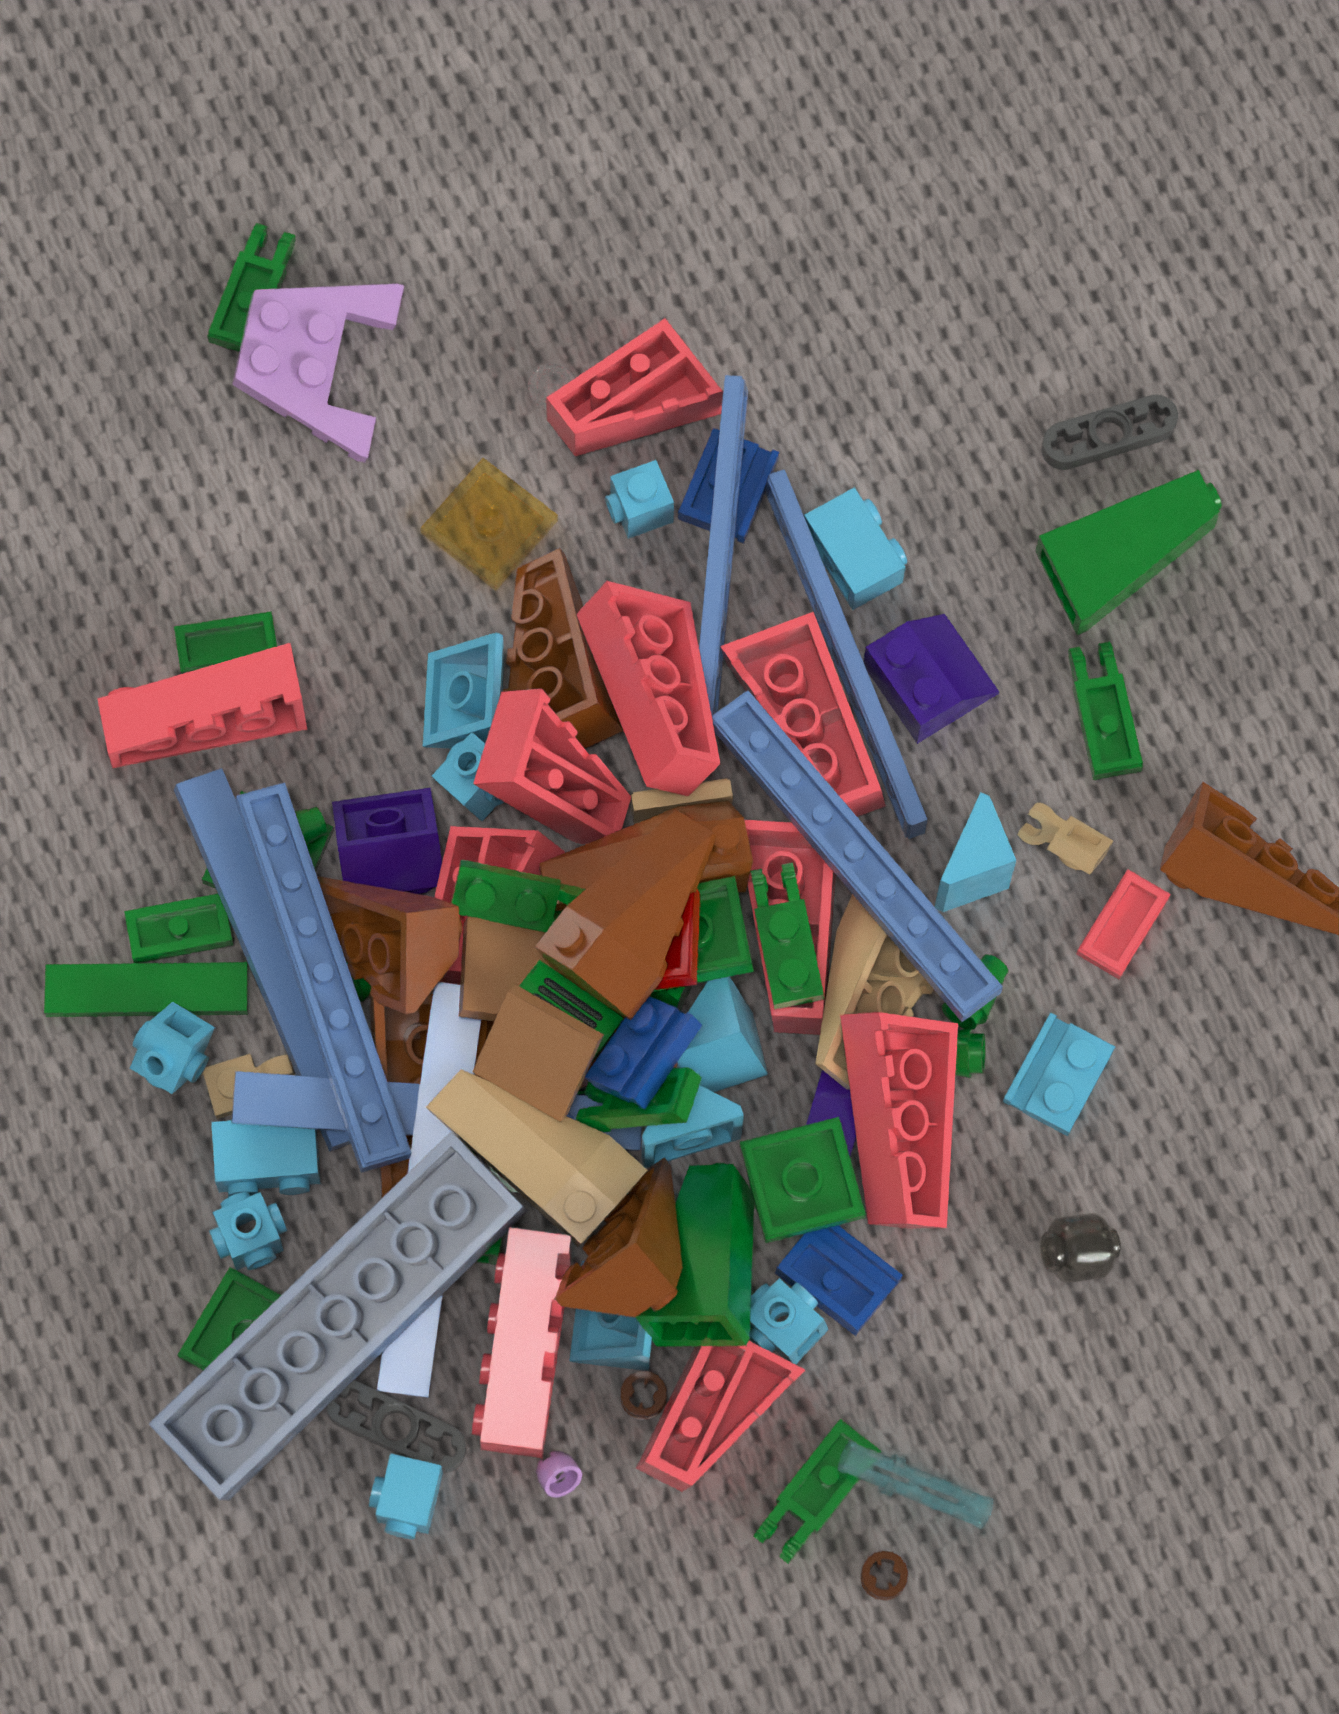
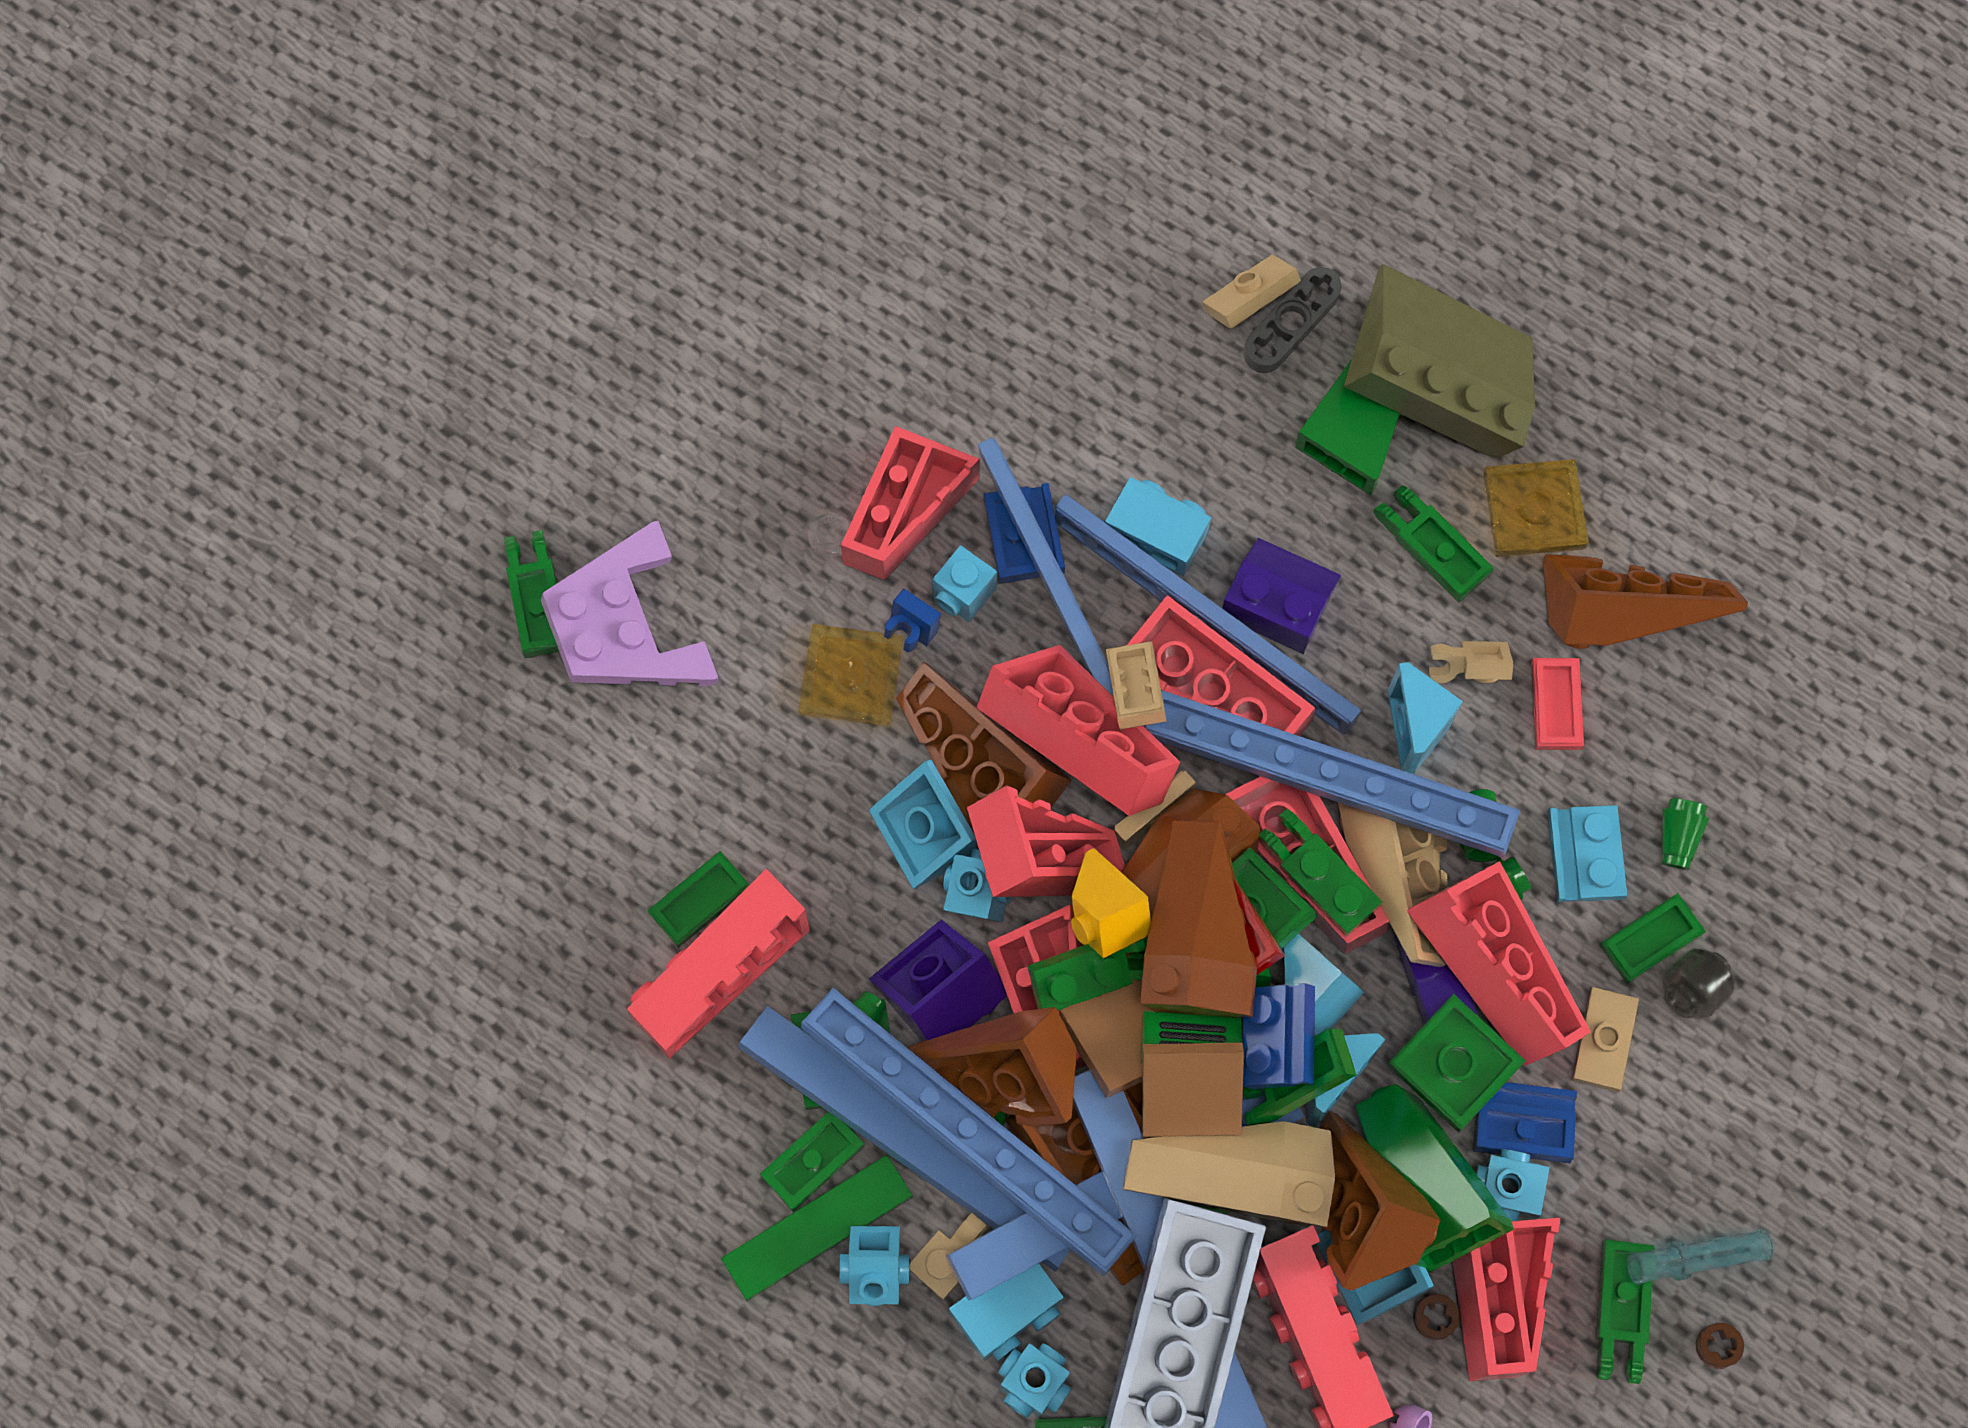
camera: 30 degrees left, 0 degrees up
none -> blue tile [884,588,941,653]
none -> yellow slope [1071,848,1151,959]
none -> tan plate [1106,641,1166,730]
none -> tan plate [1202,254,1301,329]
none -> olive slope [1344,264,1535,458]
none -> clear yellow plate [1483,459,1589,557]
none -> tan plate [1571,987,1639,1092]
none -> green tile [1599,893,1706,984]
none -> green cone [1661,798,1709,870]

